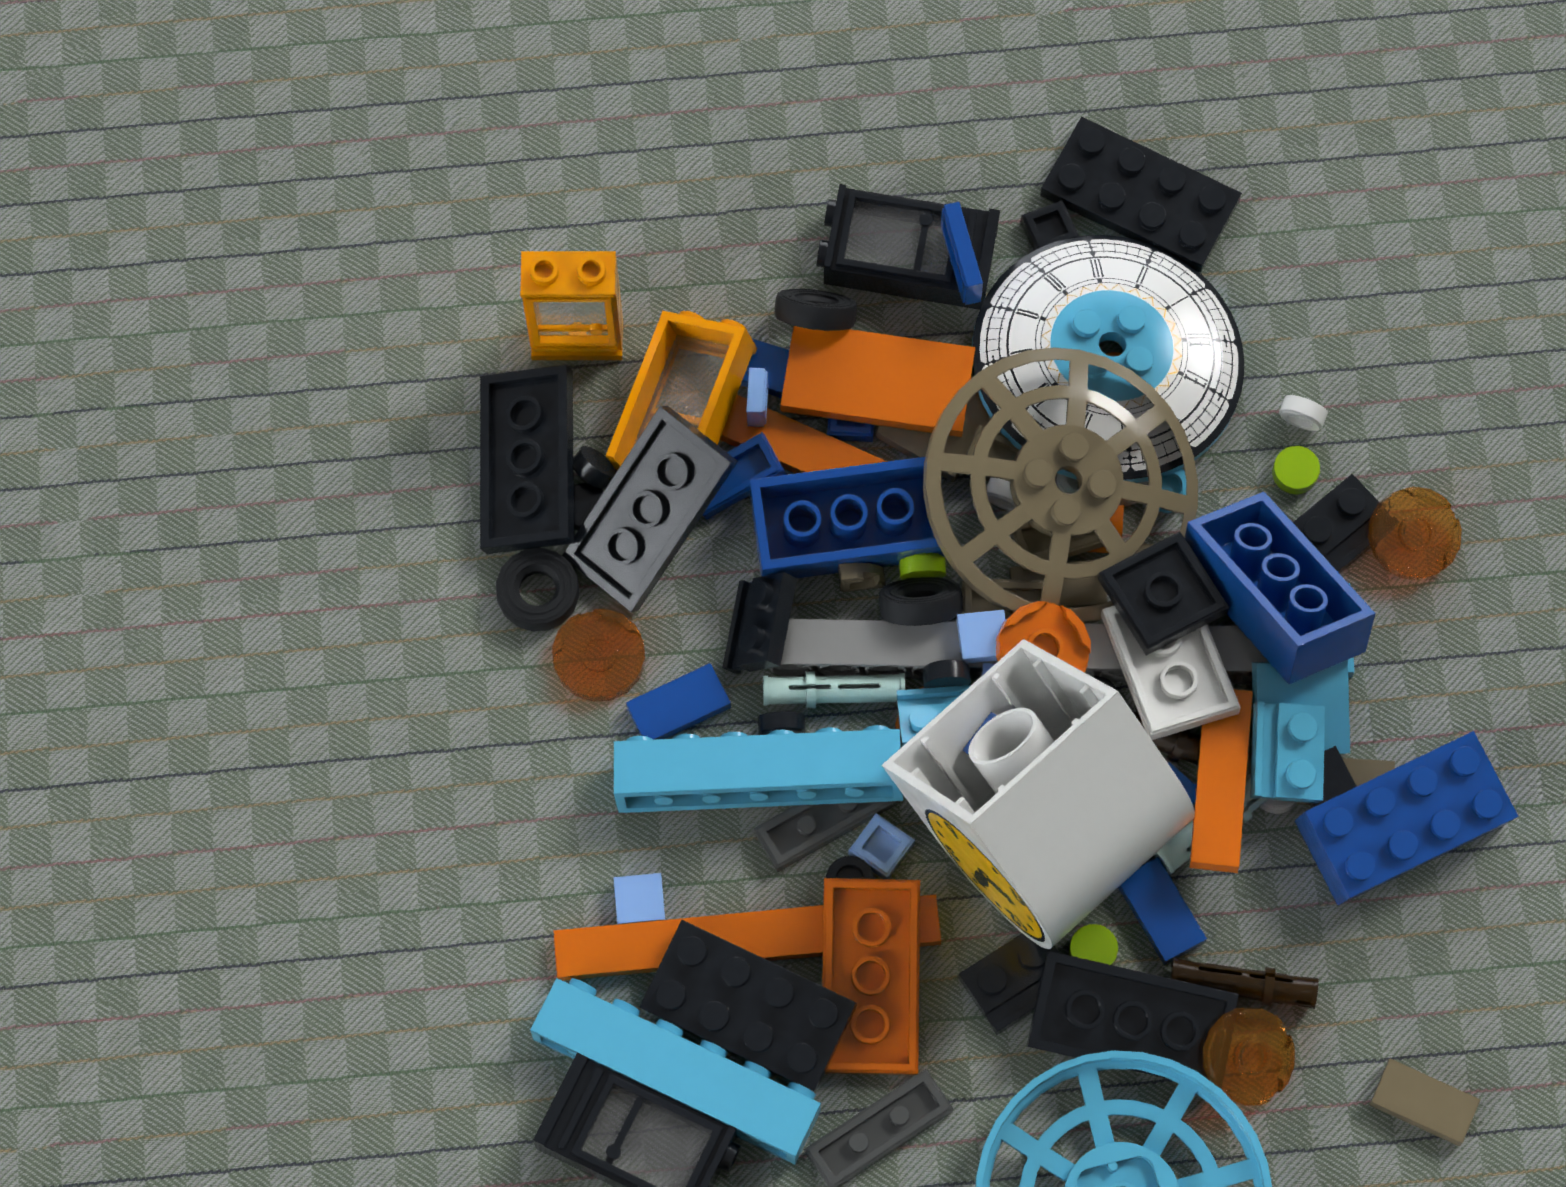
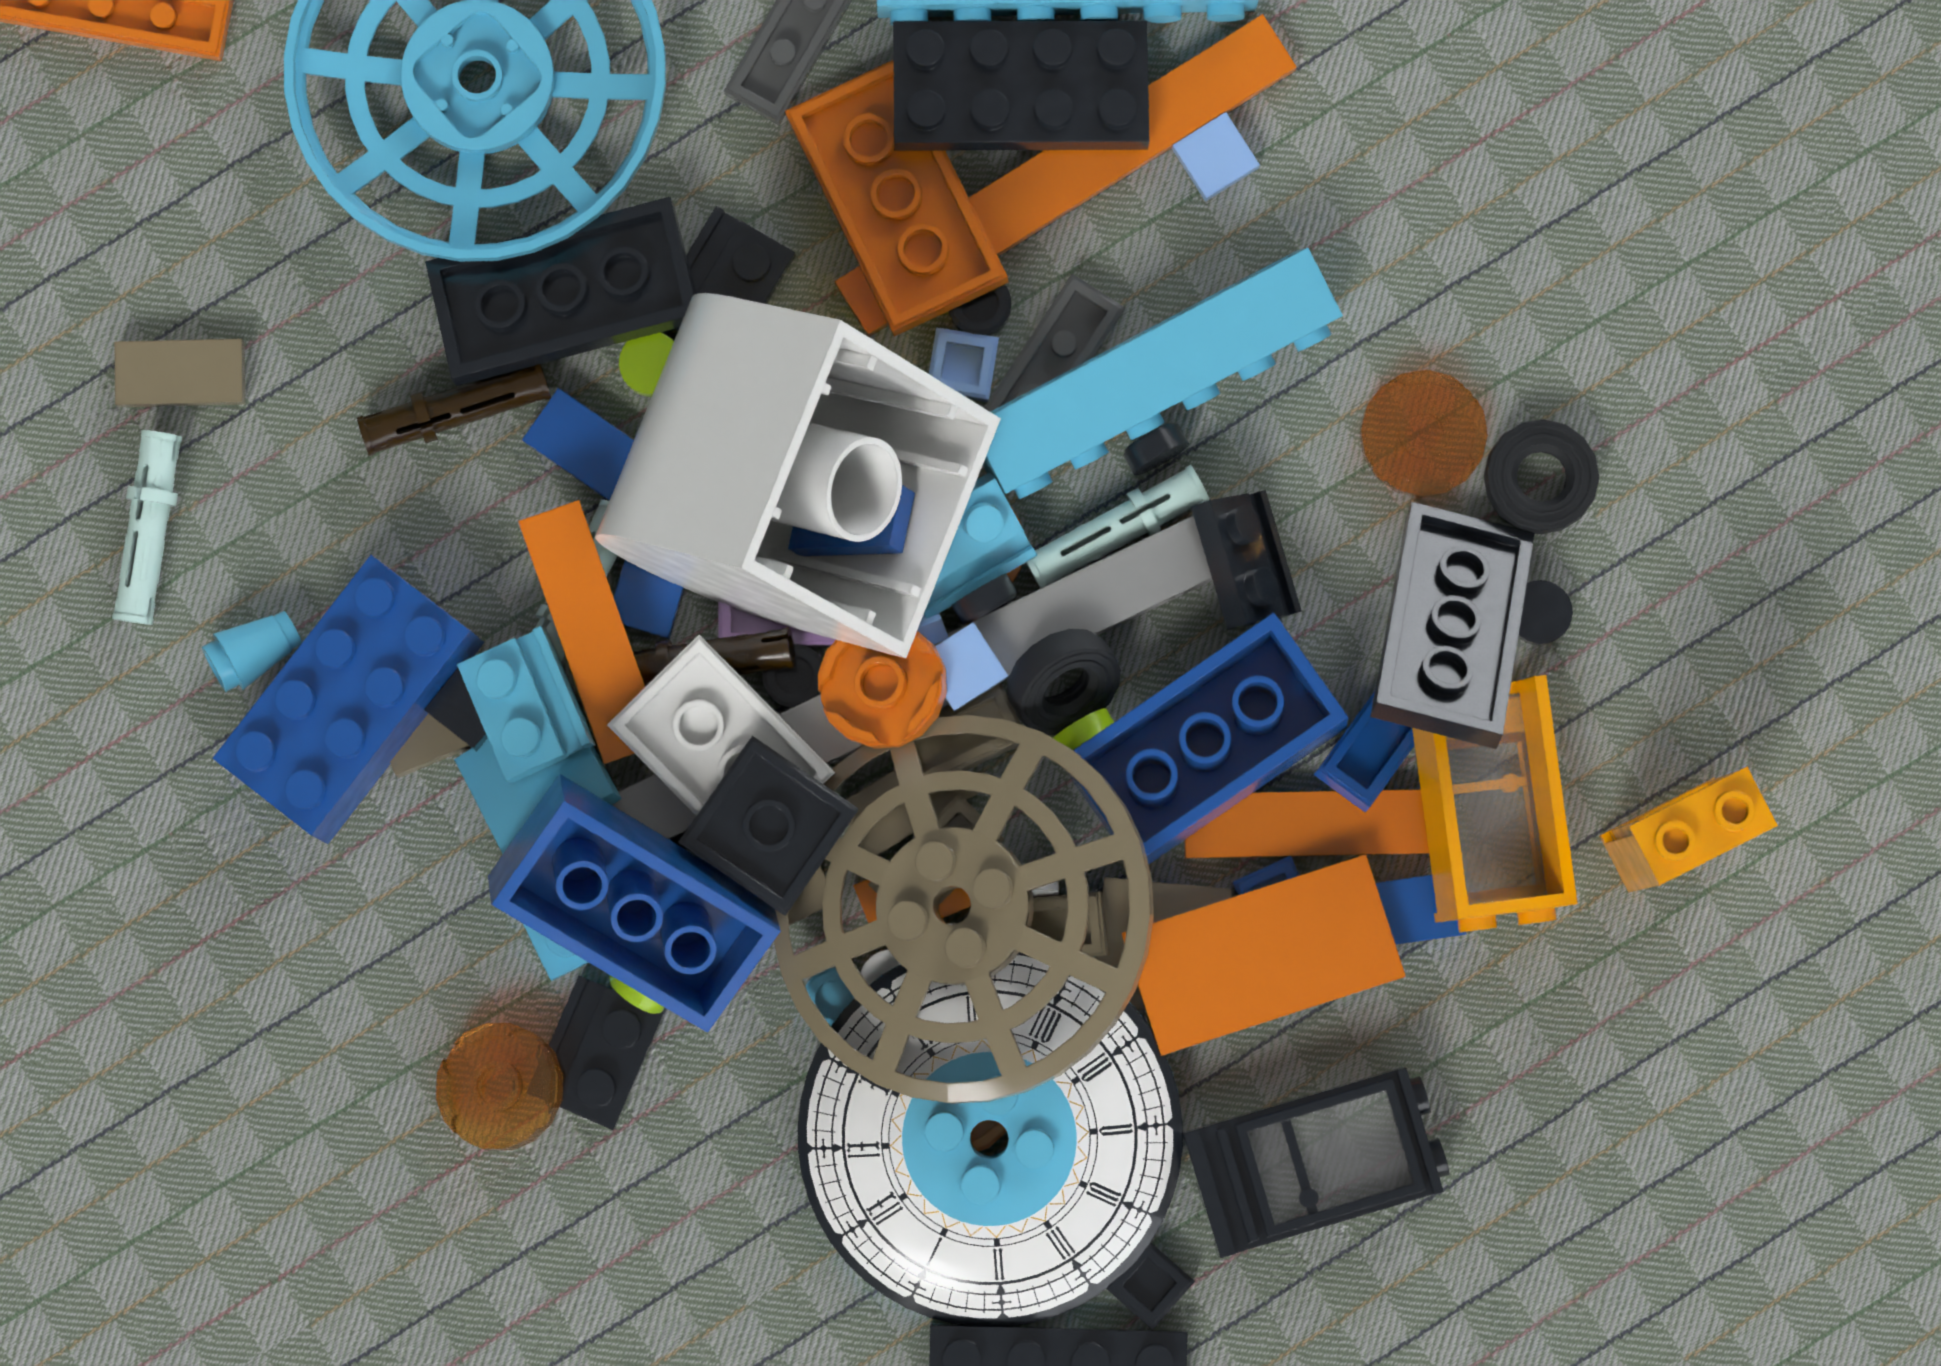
camera: 150 degrees right, 15 degrees up
black plate [480,364,574,554] -> none
black tile [573,446,617,489] -> none
blue tile [626,663,731,740] -> none
light blue tile [746,368,768,427] -> none
black tyre [774,289,857,331] -> none
dark tan tile [838,563,886,592] -> none
blue tile [940,202,983,305] -> none
clear orange tile [1203,1008,1295,1106] -> none
lime tile [1272,446,1320,494] -> none
white tile [1279,395,1328,431] -> none
none -> light aqua pin [112,430,182,625]
none -> medium azure cone [202,611,302,692]

